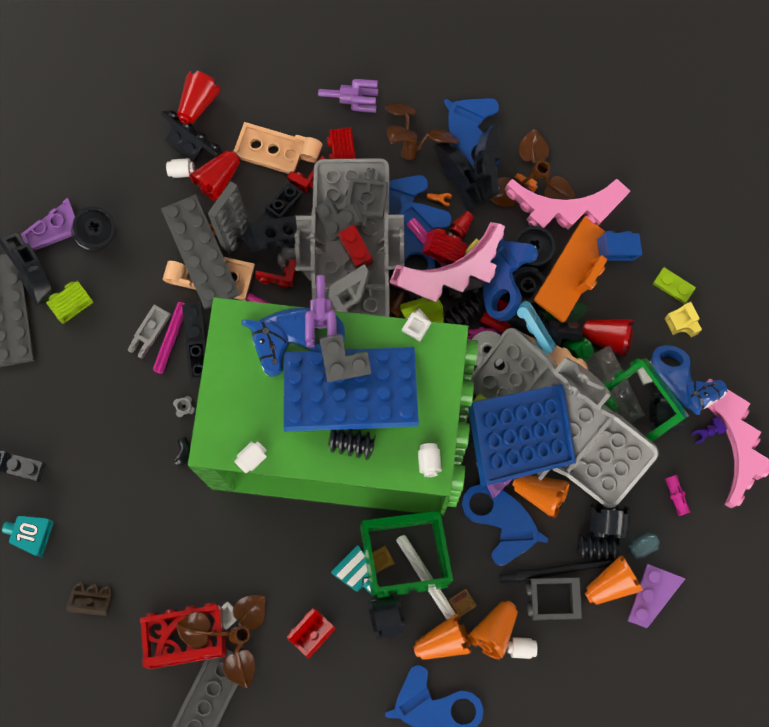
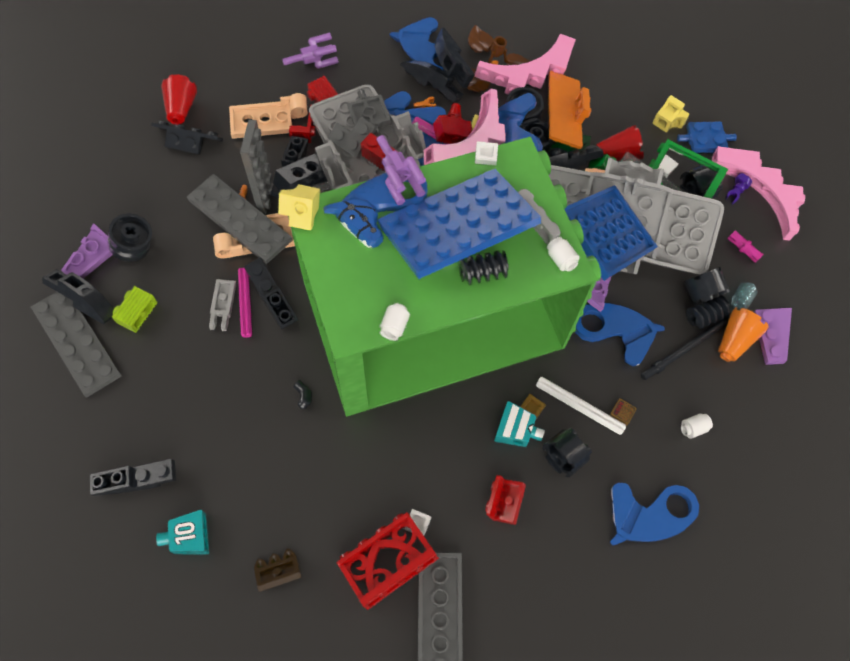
camera: 30 degrees left, 10 degrees down
white brick [166,158,195,178] -> none
light grey plate [173,396,195,417] -> none
reddish brown plant [177,595,266,688] -> none
red cone [189,150,240,201] -> none
dark grey plate [319,334,371,382] -> none
green window [360,511,453,598] -> none
reddish brown plant [385,103,460,160] -> none
orange cone [413,614,472,660] -> none
orange cone [467,601,518,659] -> none
orange cone [512,474,570,518] -> none
medium azure plate [517,301,556,354] -> none
dark grey window [526,578,582,620] -> none
blue piece [597,231,642,261] -> none
blue animal [651,345,728,415] -> none
lime plate [653,268,696,305] -> none
none -> light yellow brick [279,184,320,230]
none -> light grey hinge [518,189,561,245]
none -> blue plate [677,122,737,153]

